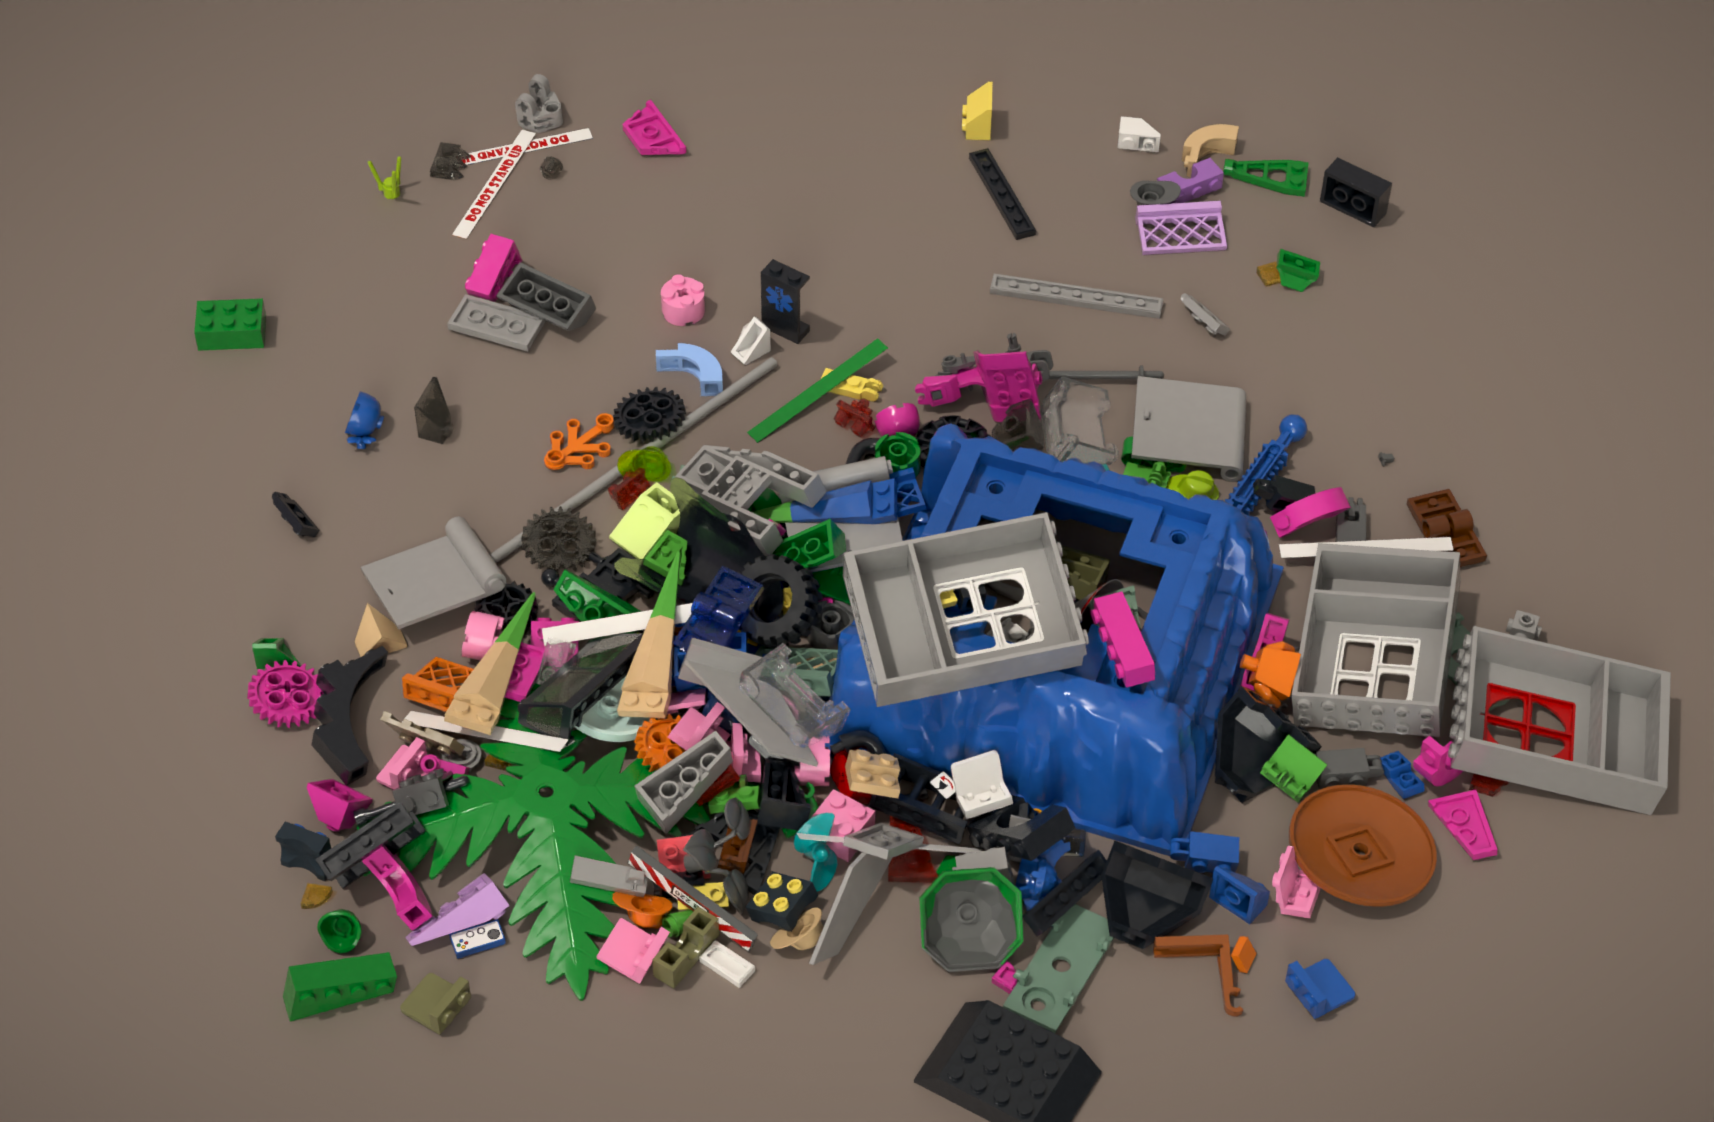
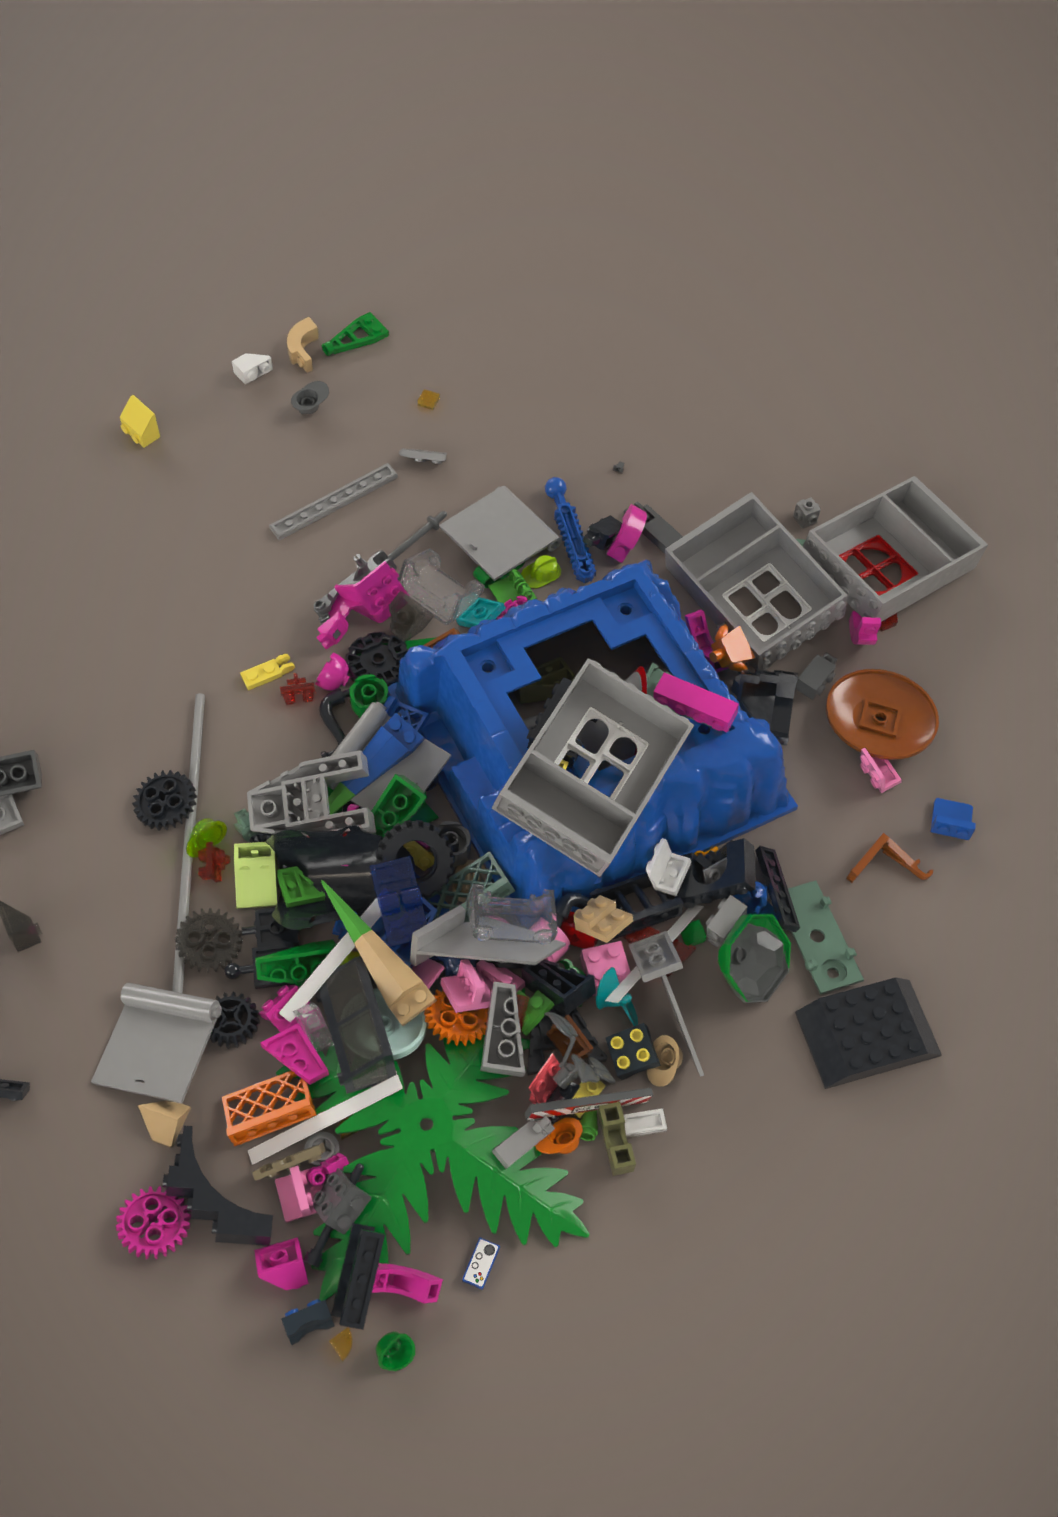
camera: 50 degrees left, 10 degrees up
green slope [252,638,302,669] -> none
green wedge [283,952,397,1022] -> none
olive bracket [400,973,471,1035] -> none
lavender wedge [405,873,509,946] -> none
tan plate [444,592,536,735] -> none
bright pink brick [462,611,505,661] -> none
orange plant [544,413,614,470] -> none
bright pink bracket [597,918,670,984] -> none
light blue arch [656,343,723,396] -> none
bright pink brick [661,275,705,326] -> none
white slope [731,317,771,365] -> none
green sticker [747,338,888,442] -> none
black panel [761,259,810,344] -> none
white sticker [930,772,955,799] -> none
black tile [969,148,1036,240] -> none
dark pink tile [991,961,1017,994] -> none
black panel [1101,841,1213,949] -> none
lavender fence [1135,201,1227,255] -> none
medium lavender arch [1157,158,1224,204] -> none
blue brick [1170,831,1239,873] -> none
blue slope [1209,866,1270,924] -> none
orange tile [1231,936,1257,973] -> none
bright green hinge [1260,735,1328,803] -> none
green slope [1276,249,1320,292] -> none
white sticker [1279,537,1453,558] -> none
black brick [1320,157,1392,227] -> none
blue slope [1381,751,1425,799] -> none
reddish brown plate [1406,489,1487,567] -> none
dark pink wing [1428,790,1498,860] -> none

